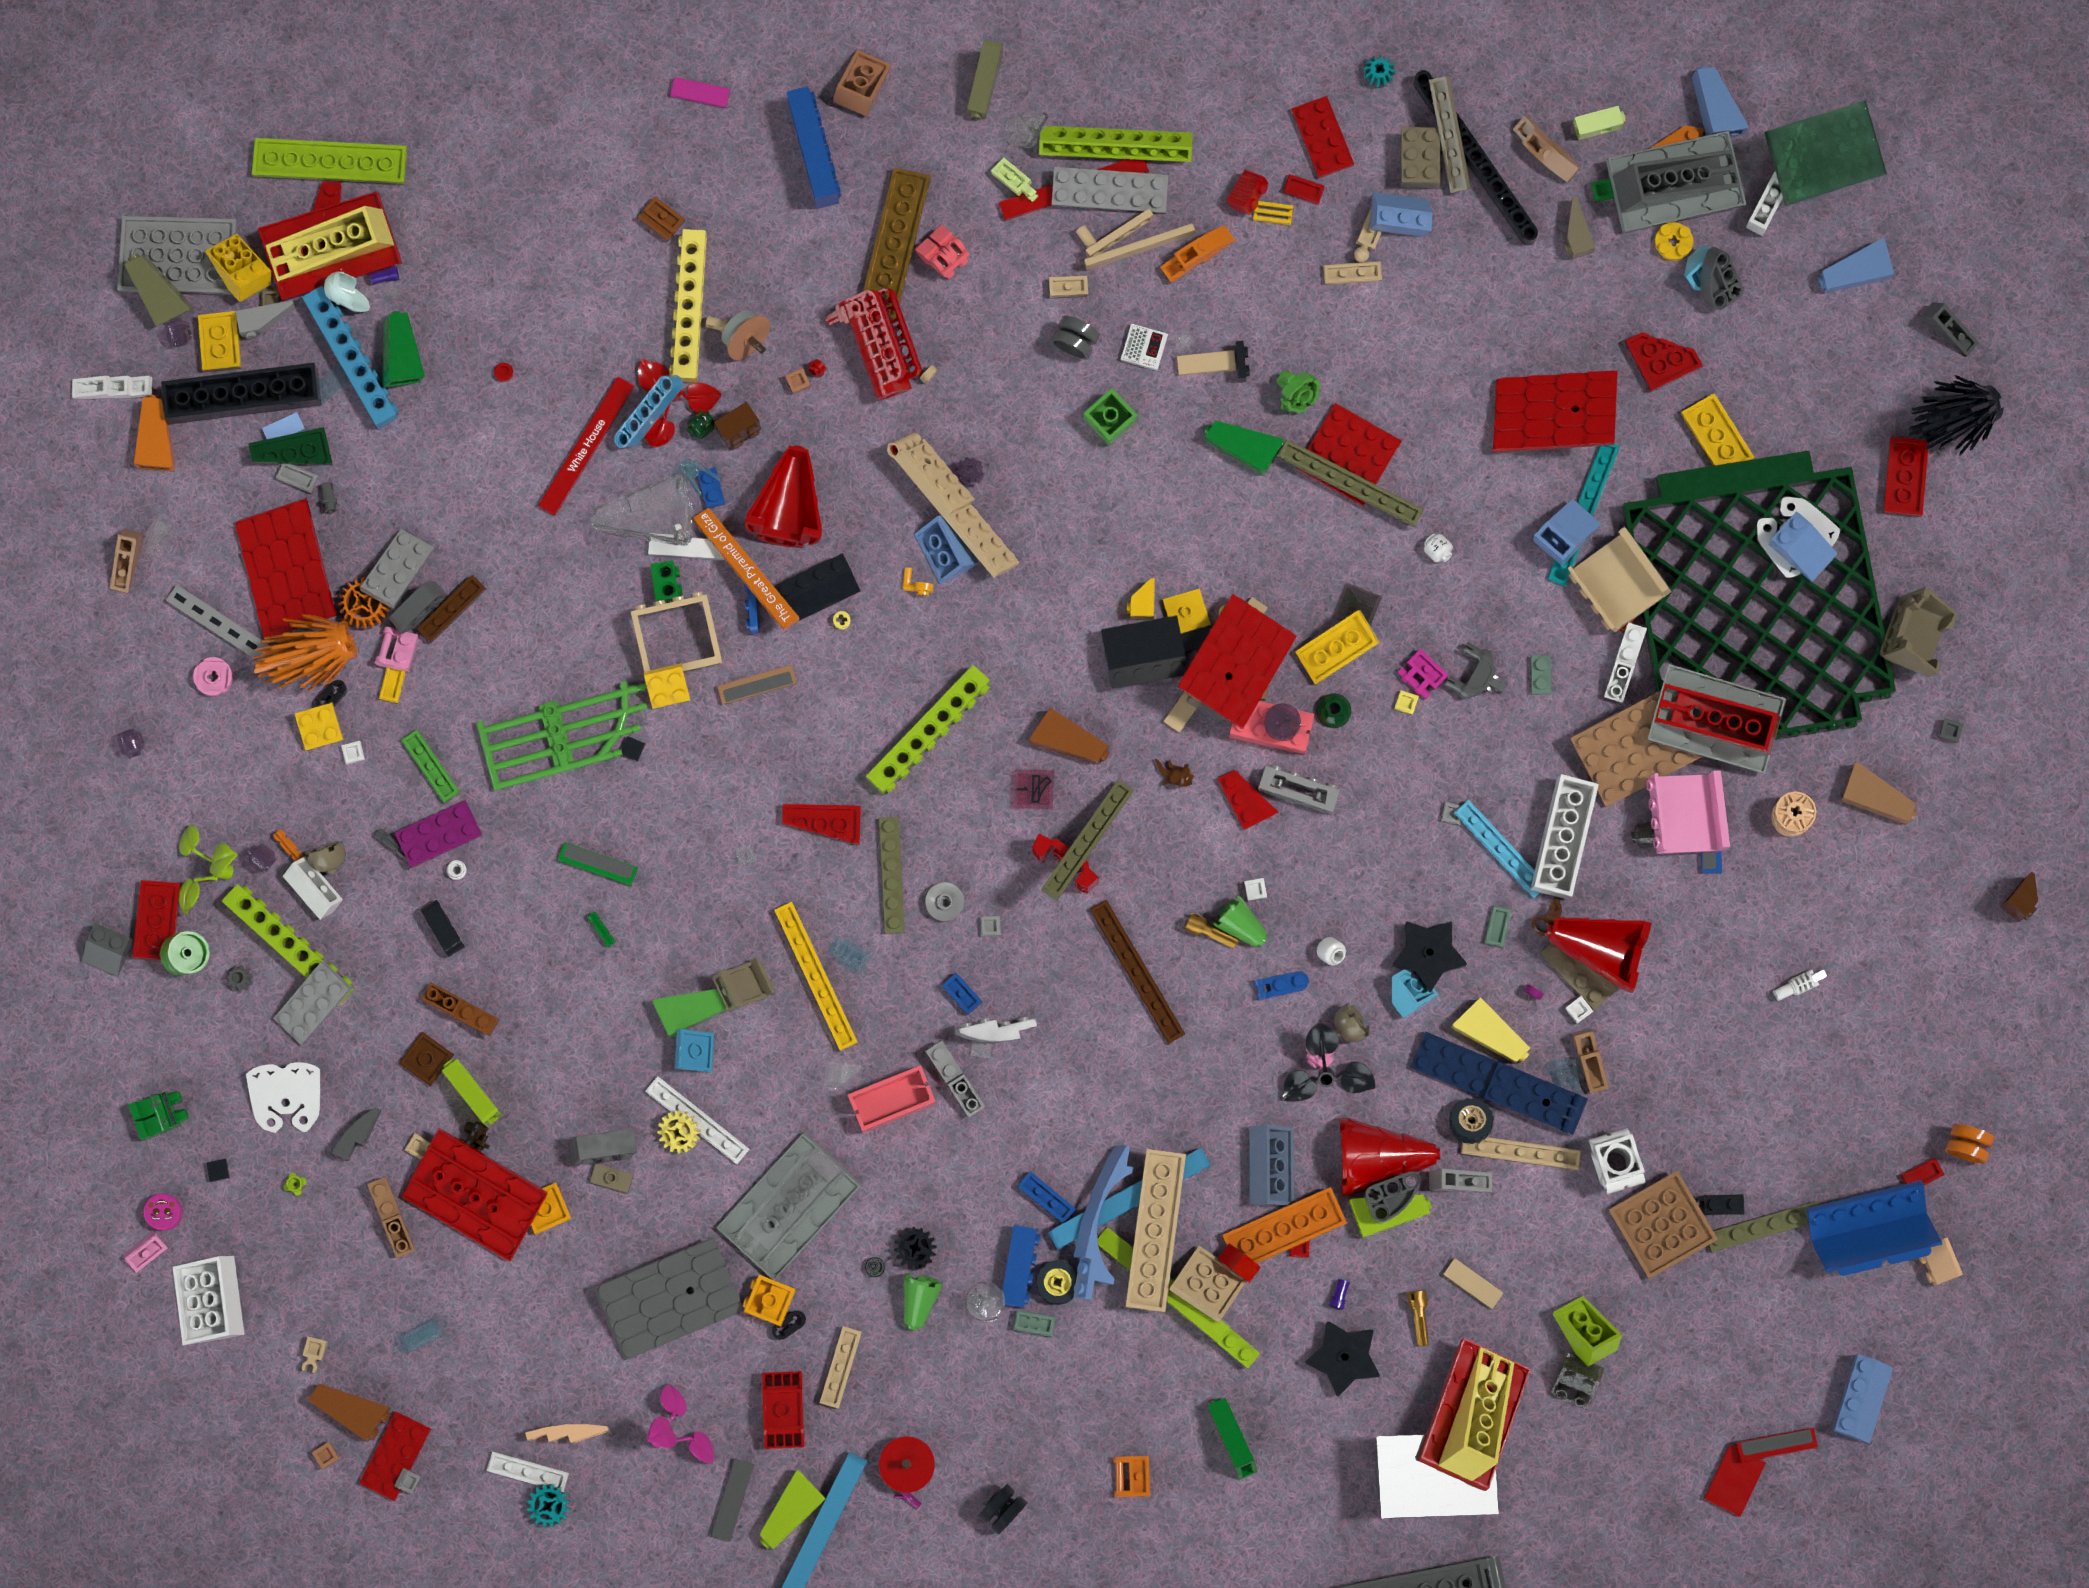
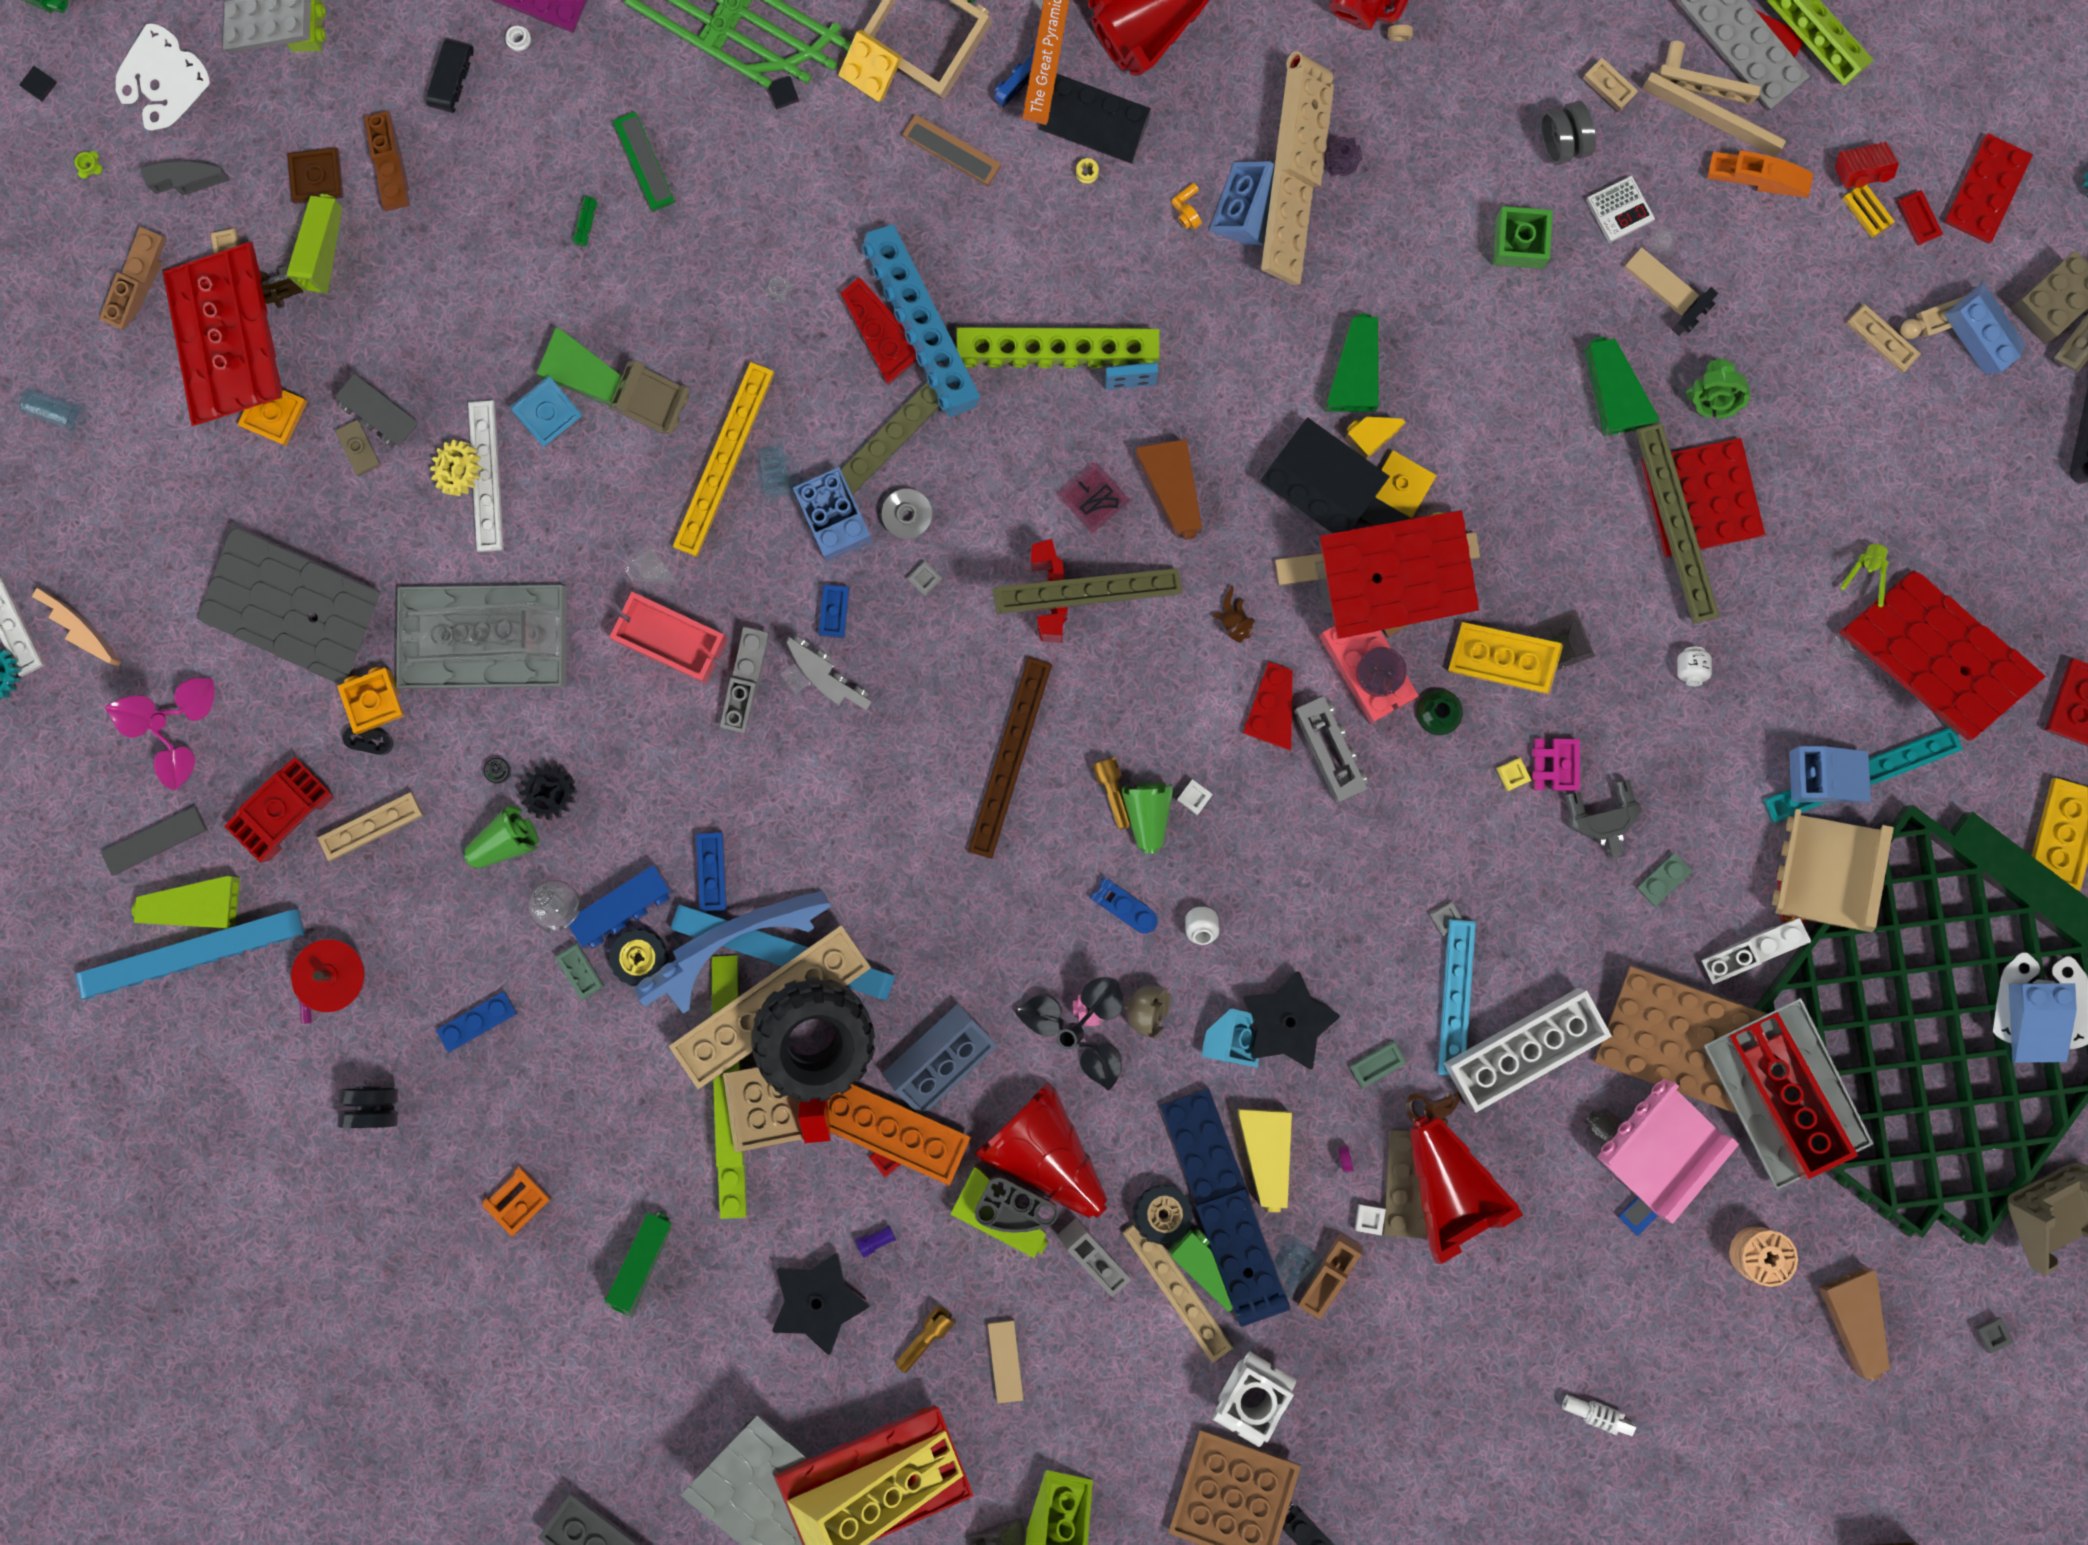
camera: 45 degrees right, 5 degrees up
none -> blue plate [436,991,518,1053]
none -> black tyre [751,977,875,1102]
none -> medium blue slope [793,467,873,562]
none -> dark azure brick [862,224,980,418]
none -> dark azure tile [1105,363,1158,390]
none -> bright green slope [1168,1228,1232,1312]
none -> green slope [1325,313,1379,412]
none -> lime plant [1840,544,1889,607]

